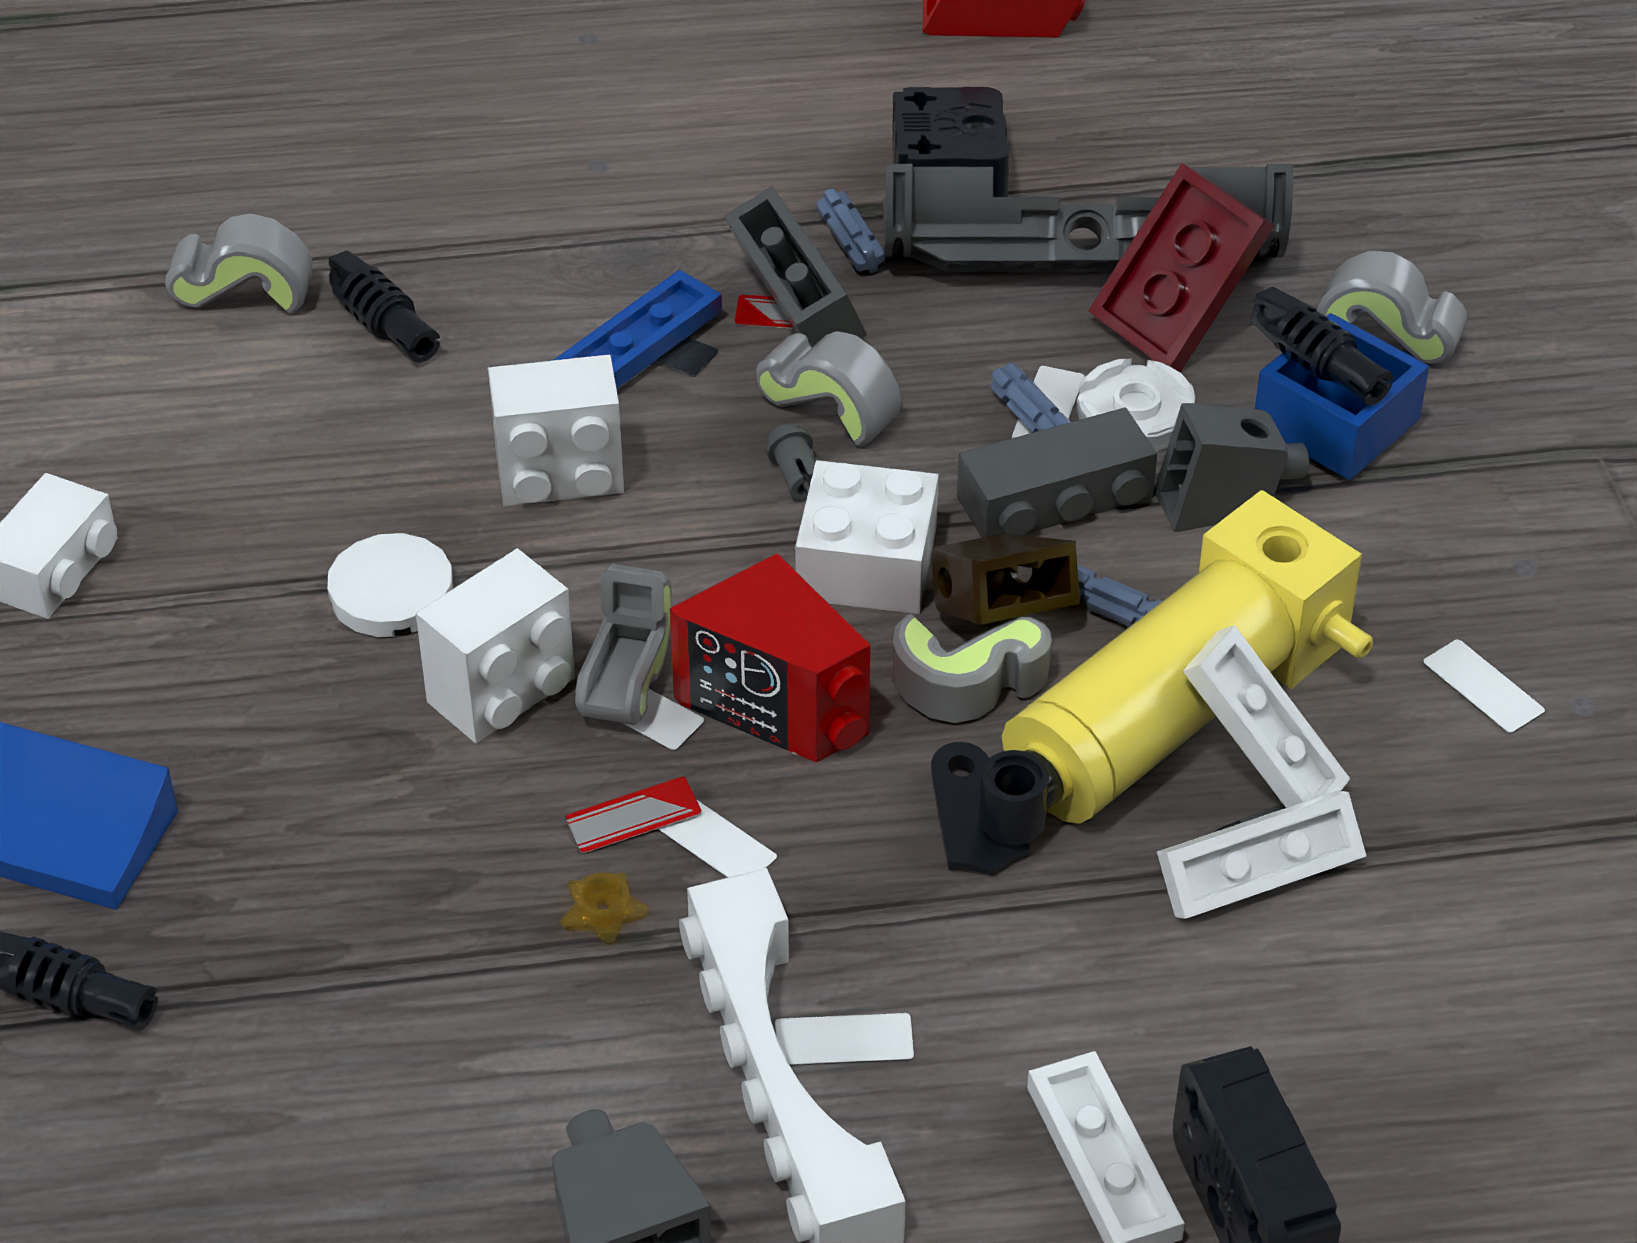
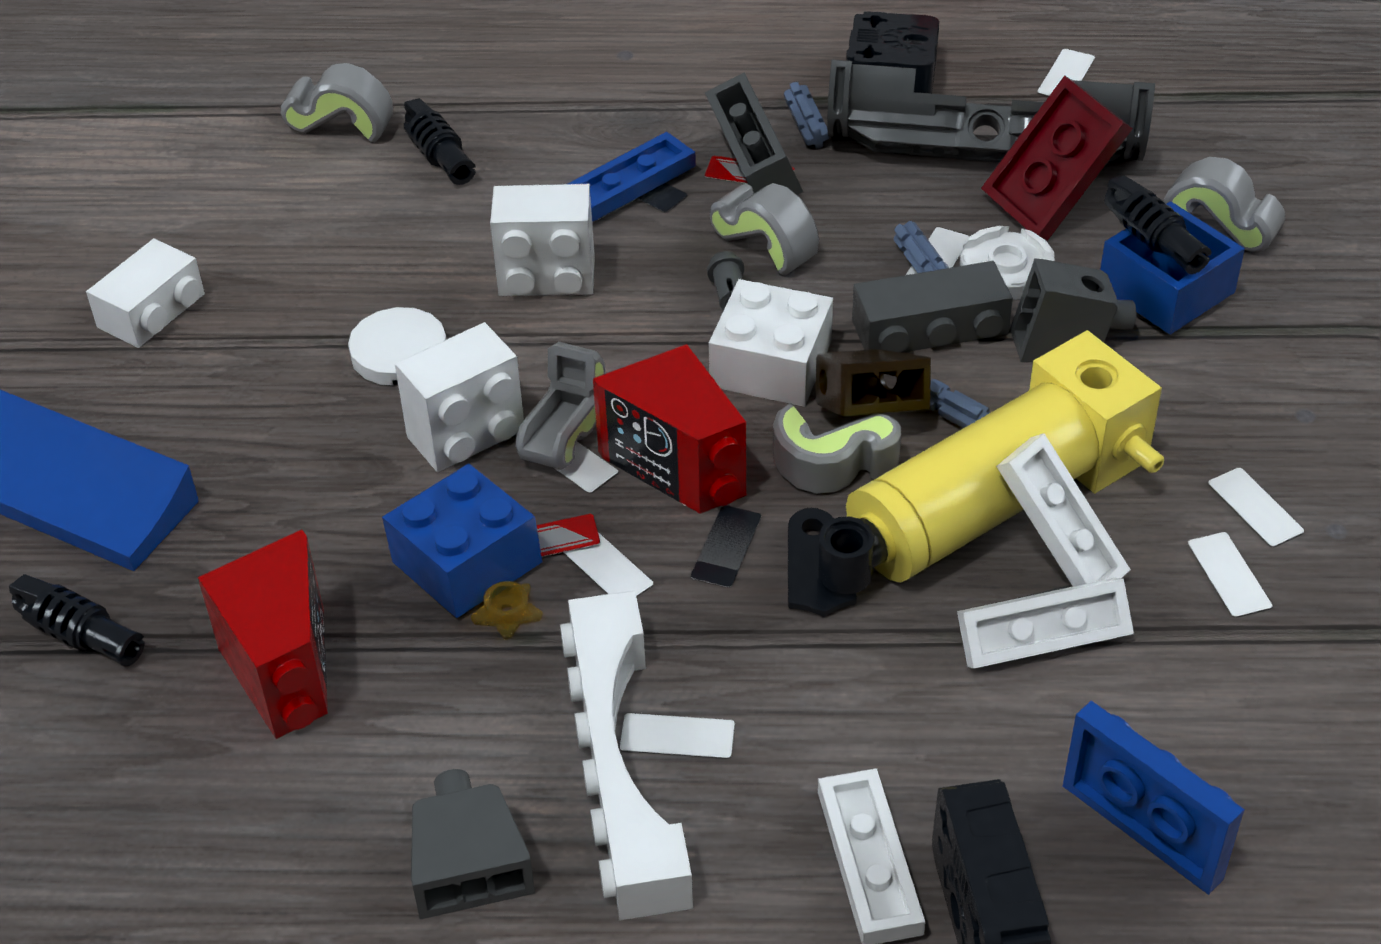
camera: 10 degrees right, 0 degrees up
none -> red slope [198,529,328,739]
none -> blue brick [382,463,542,618]
none -> black sticker [691,505,761,587]
none -> white sticker [1037,49,1095,96]
none -> blue plate [1063,700,1245,895]
none -> white sticker [1188,532,1272,617]

